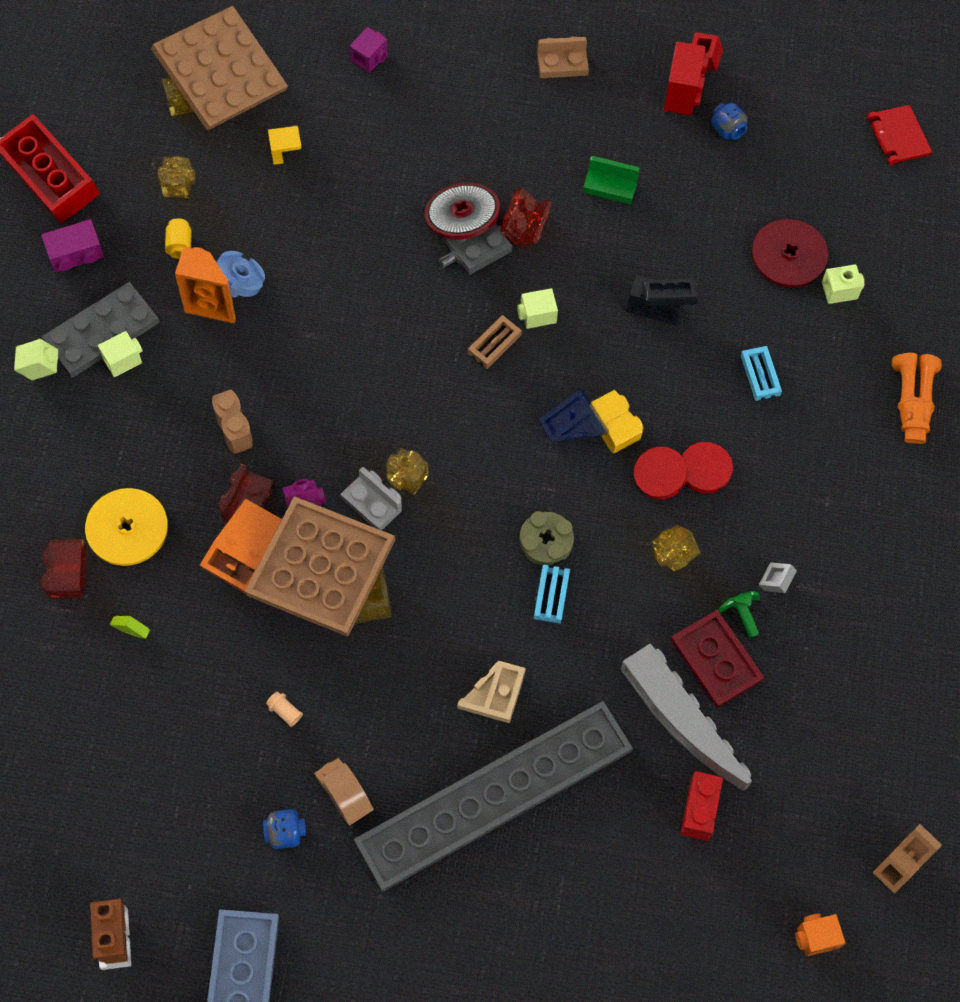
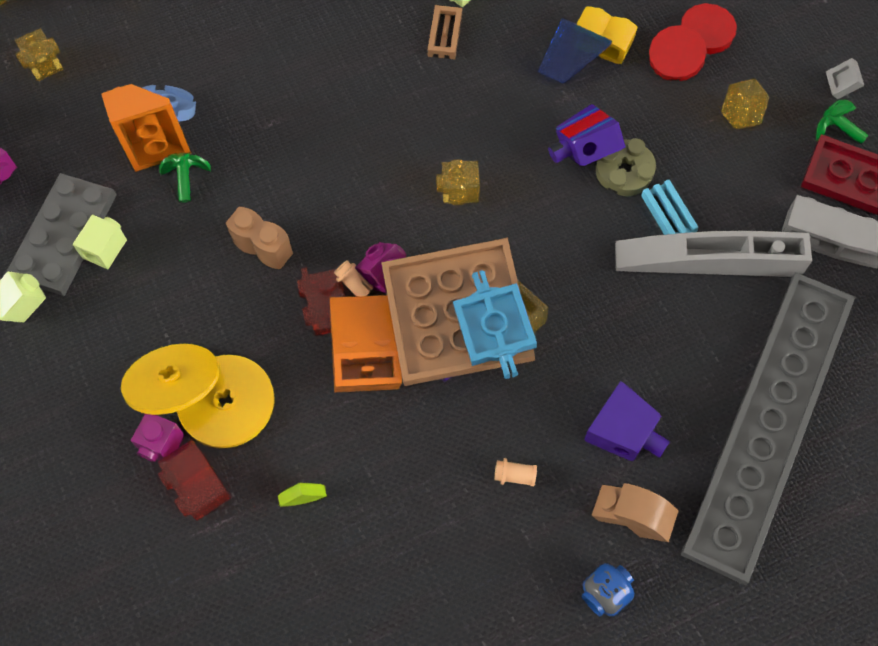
camera: 30 degrees left, 0 degrees up
yellow brick [165,219,191,259] -> none
light grey bracket [340,467,402,531] -> none
tan wing [457,661,526,723] -> none
none -> yellow piece [121,344,219,415]
none -> magenta brick [130,414,185,464]
none -> green plant [159,153,211,203]
none -> light nougat pin [334,260,373,297]
none -> dark azure plate [453,270,537,379]
none -> dark purple torso [548,104,626,166]
none -> dark purple torso [584,381,670,461]
none -> light grey slope [615,231,812,277]

